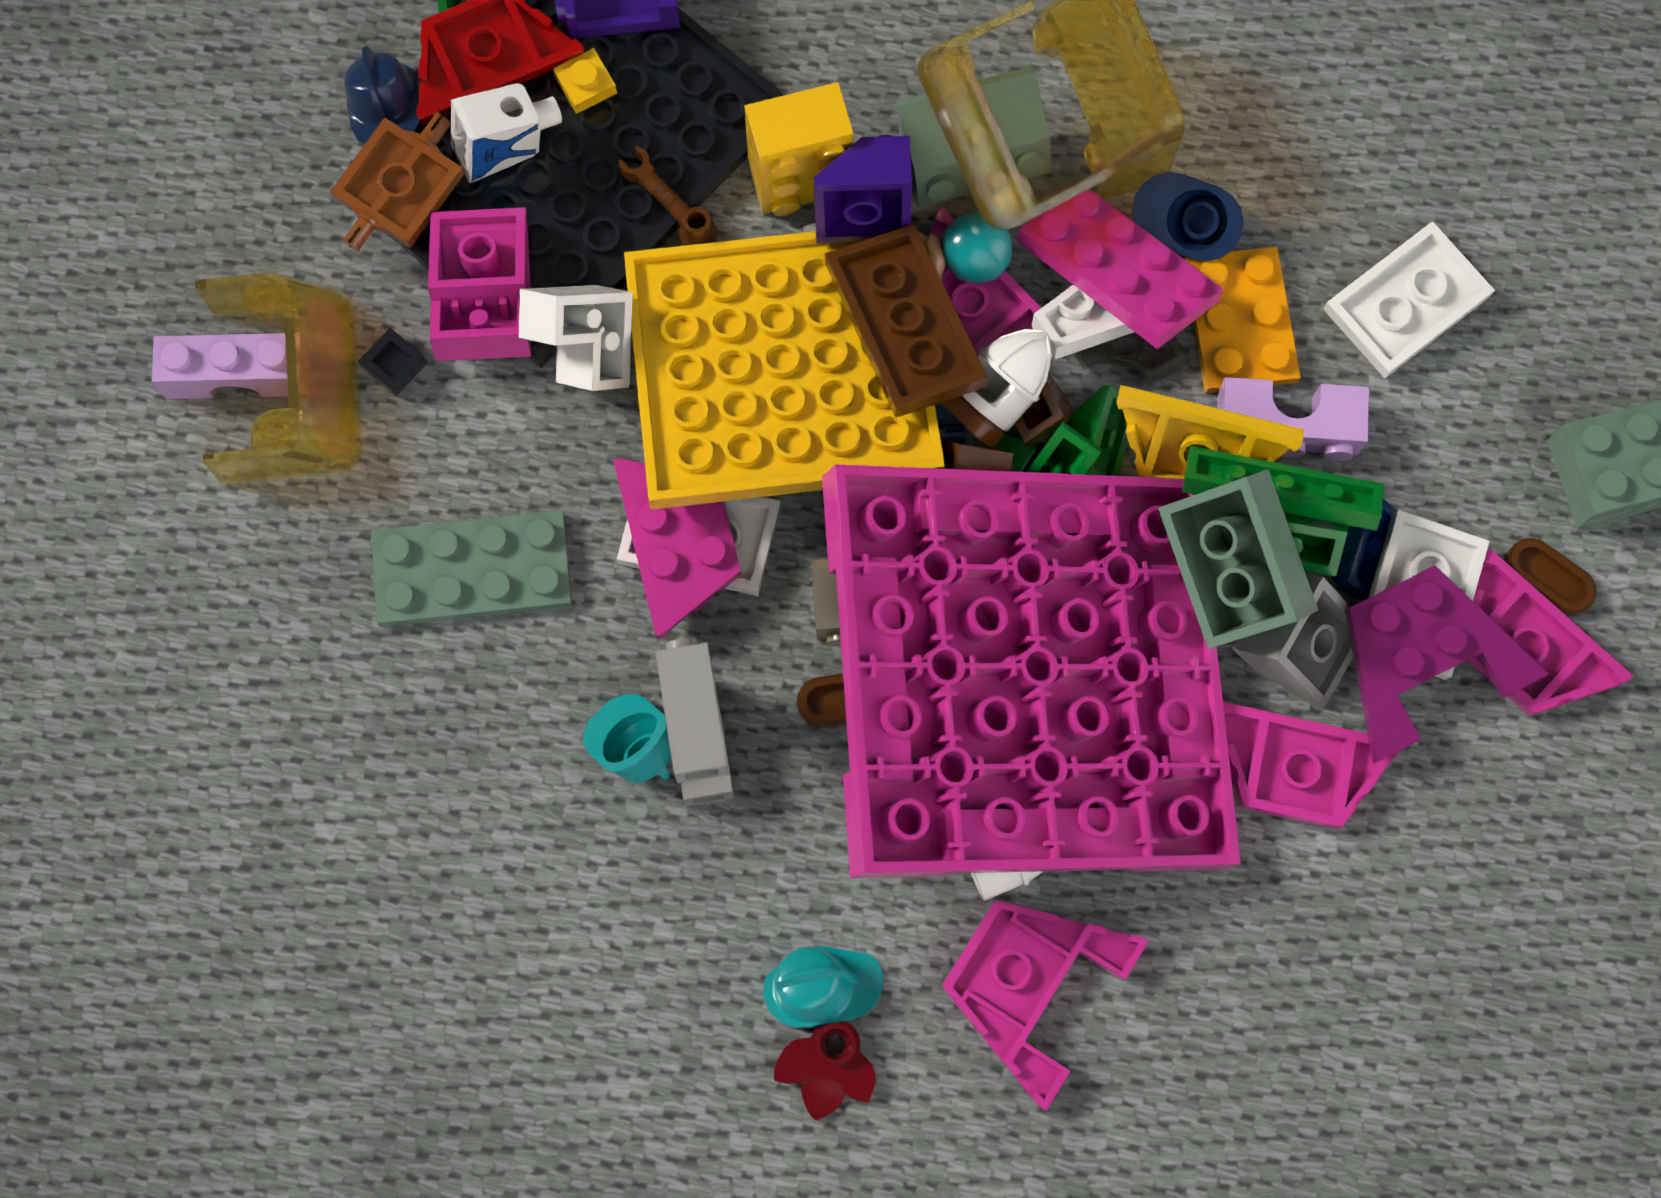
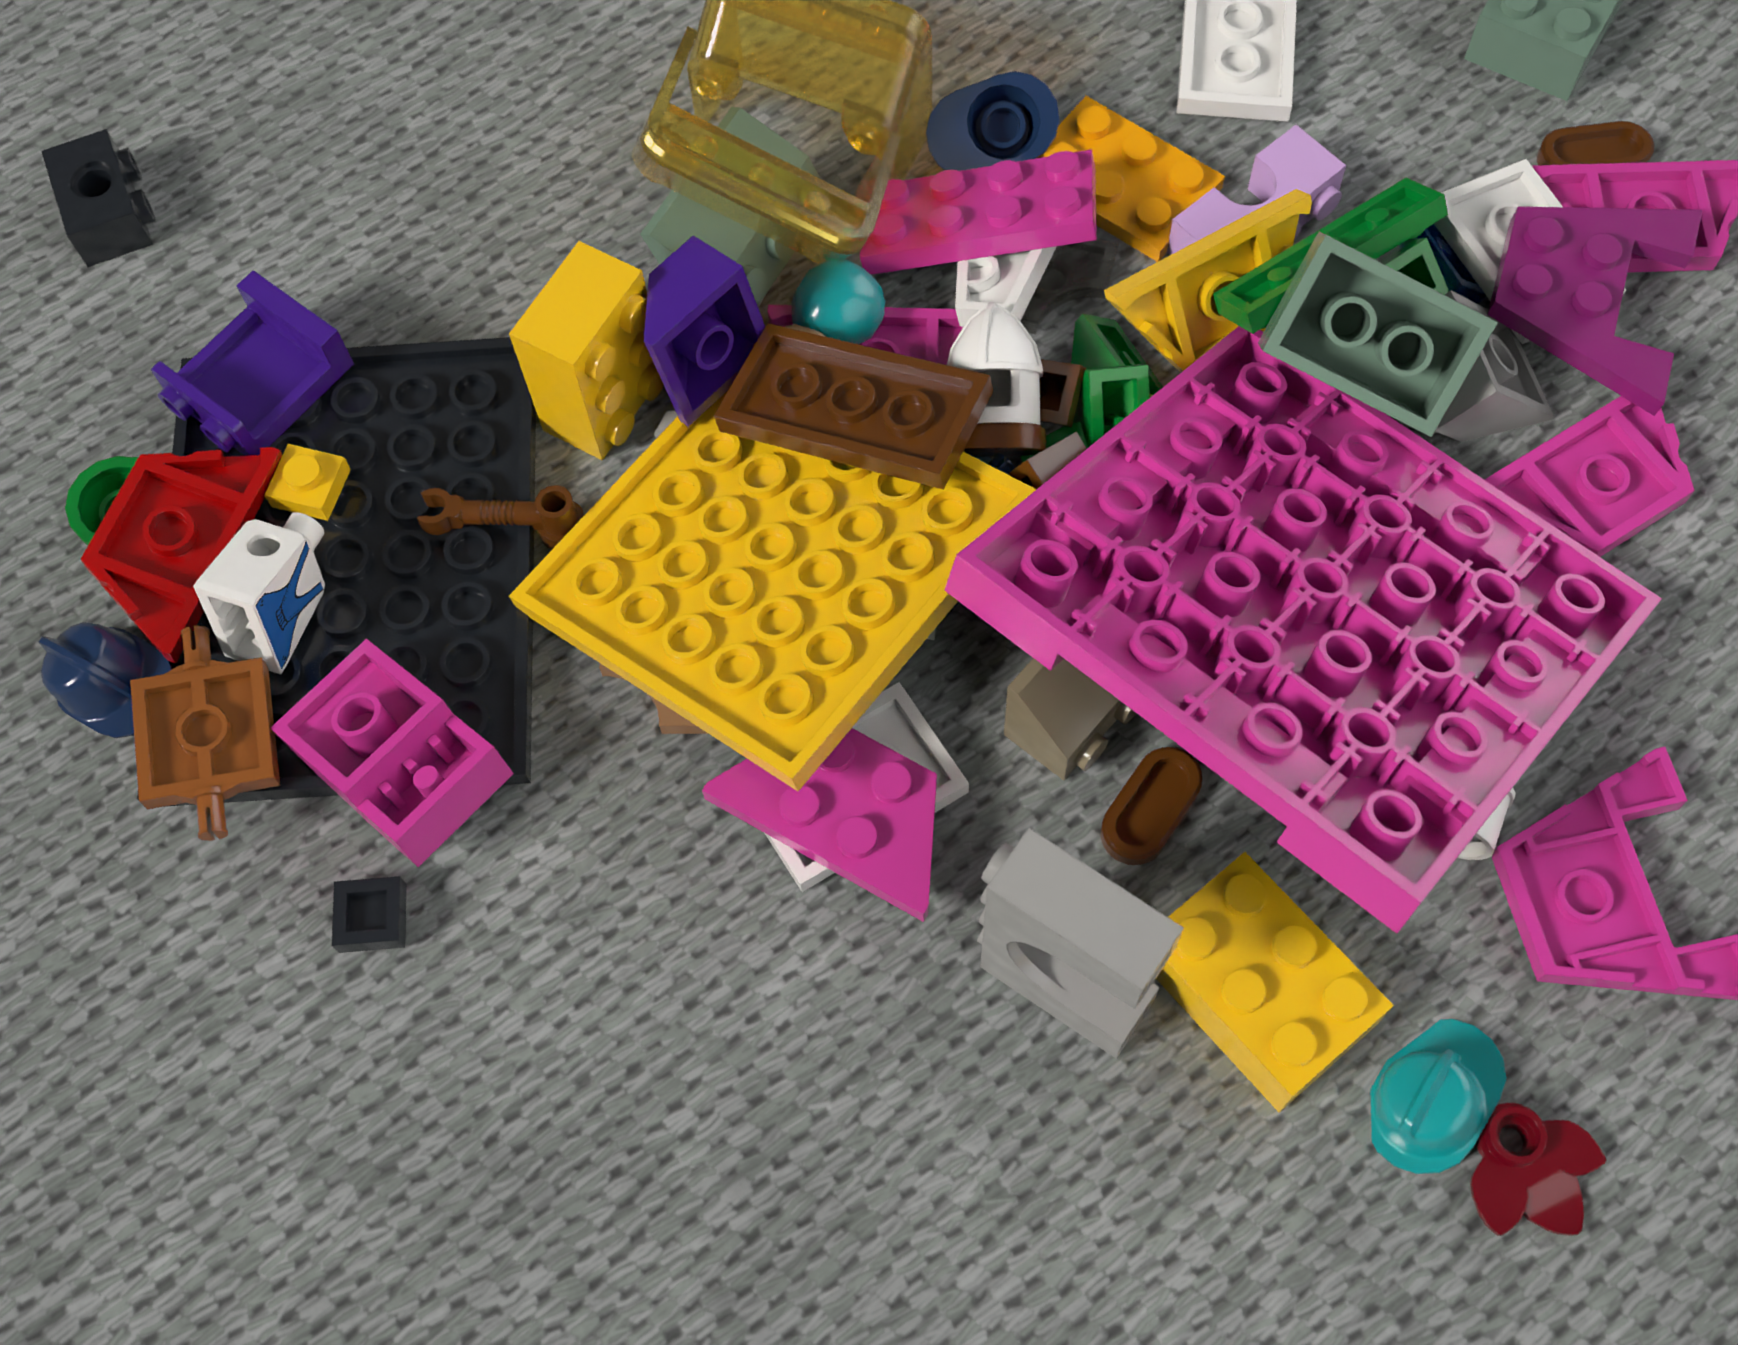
camera: 40 degrees left, 10 degrees down
lavender arch [152,333,310,399] -> none
clear yellow windscreen [195,273,363,485] -> none
sand green plate [371,510,573,627] -> none
white brick [519,285,633,391] -> none
teal piece [583,694,671,784] -> none
none -> yellow brick [1156,852,1394,1113]

